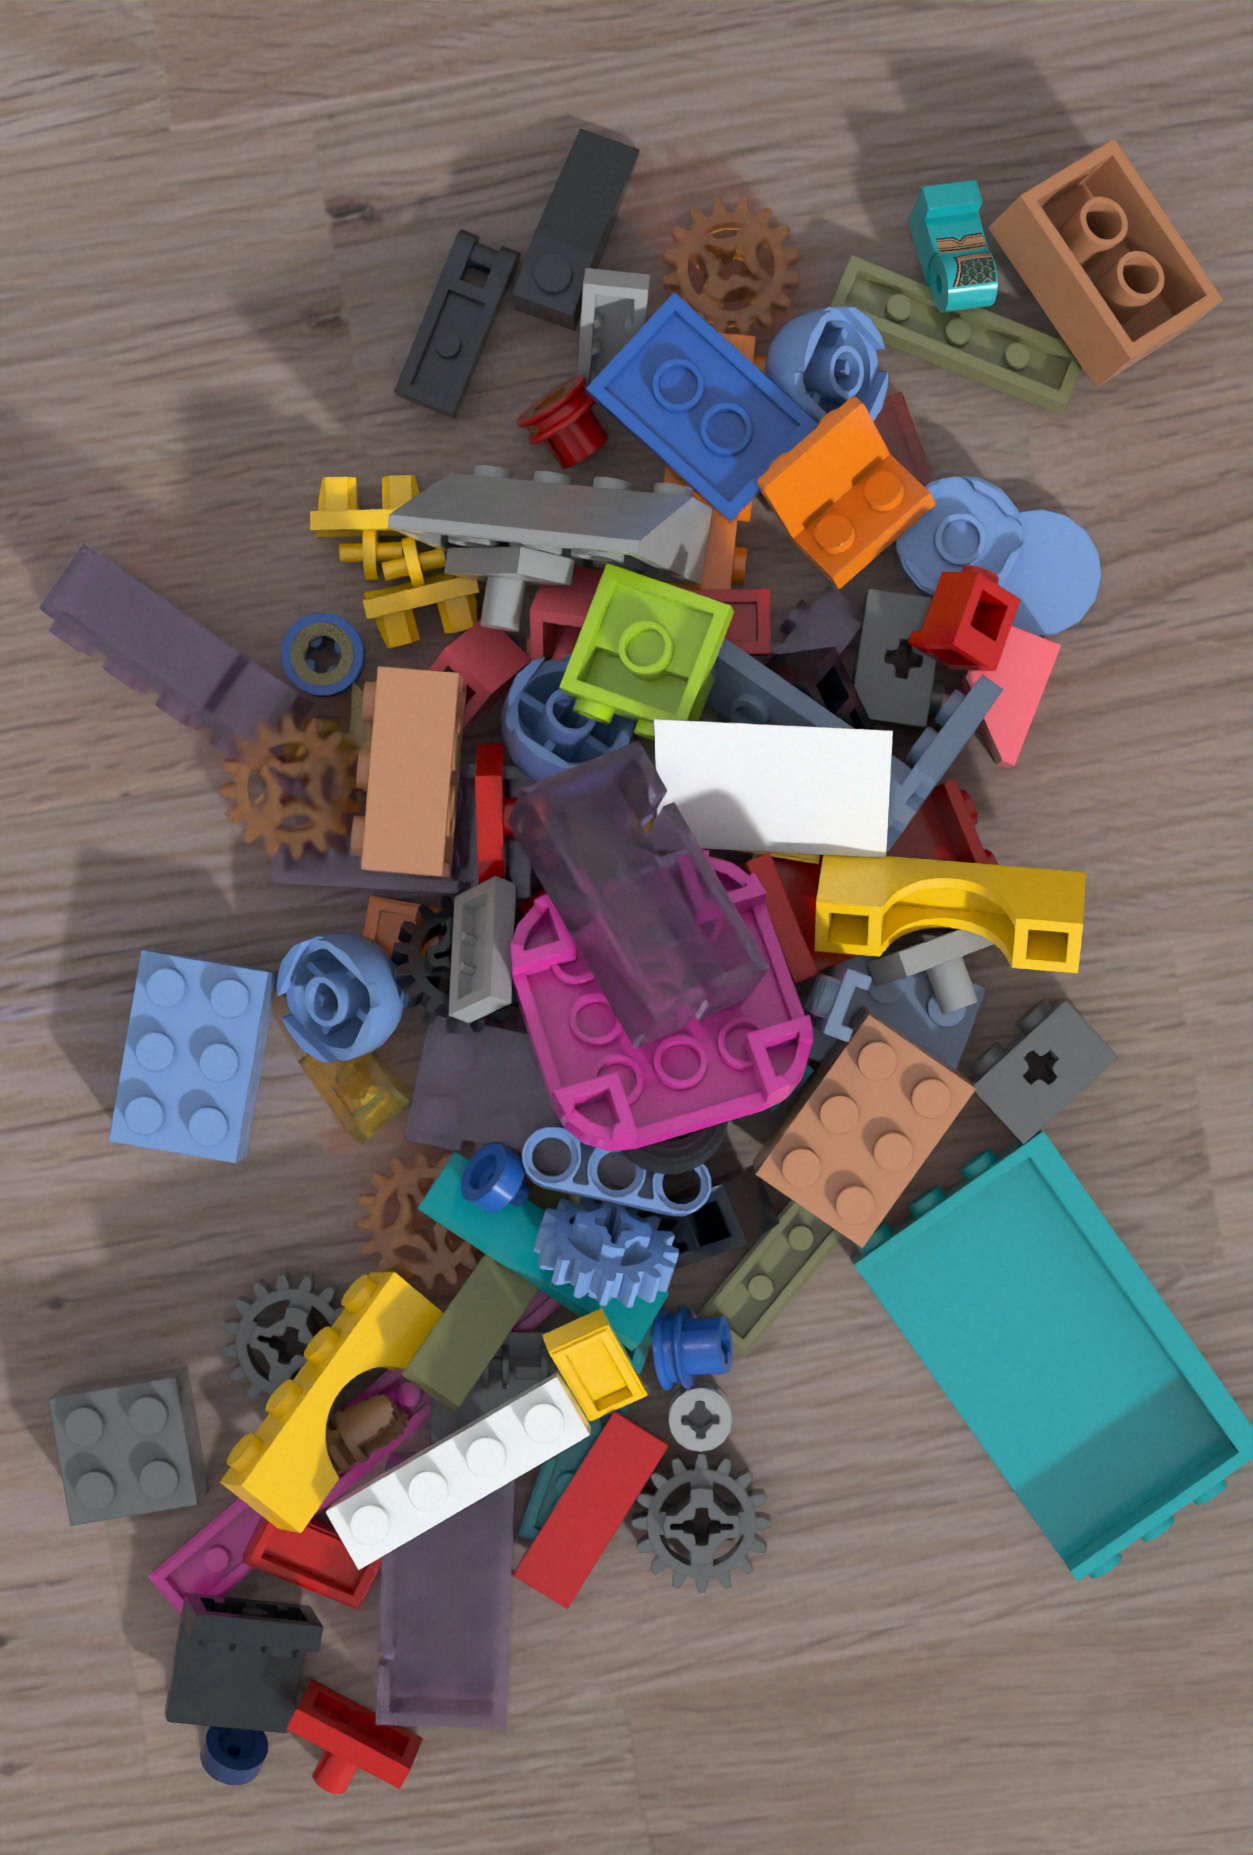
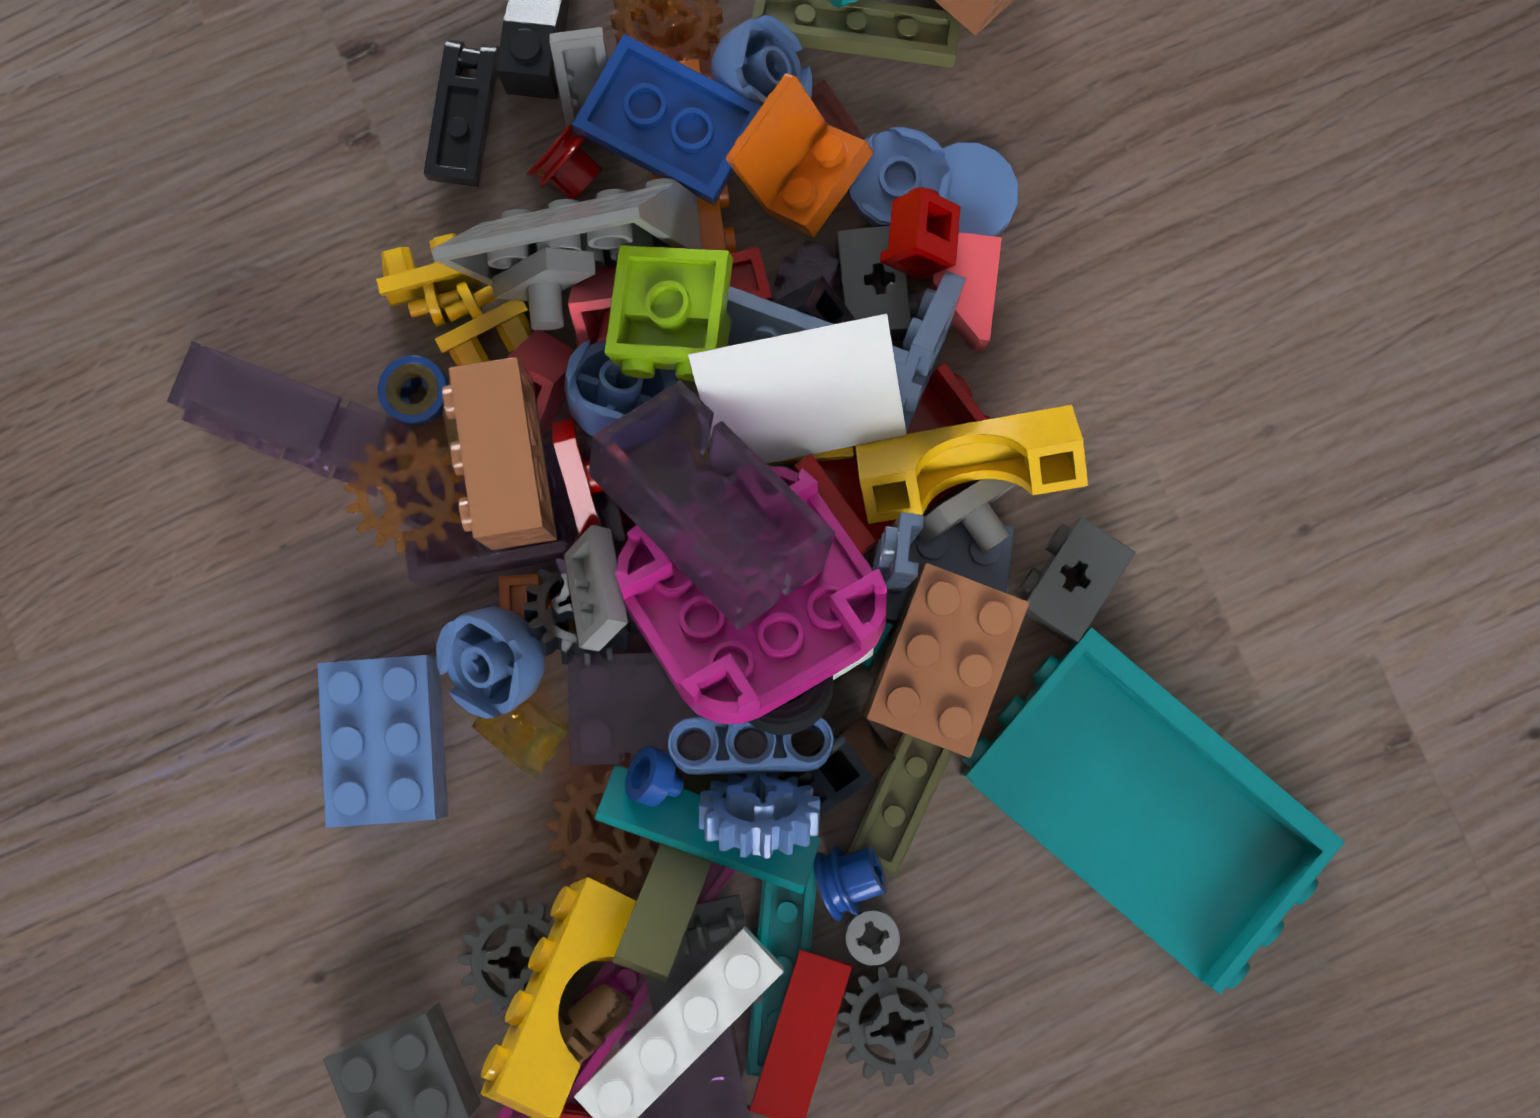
camera: 10 degrees left, 5 degrees down
yellow tile [542,1308,647,1421] -> none

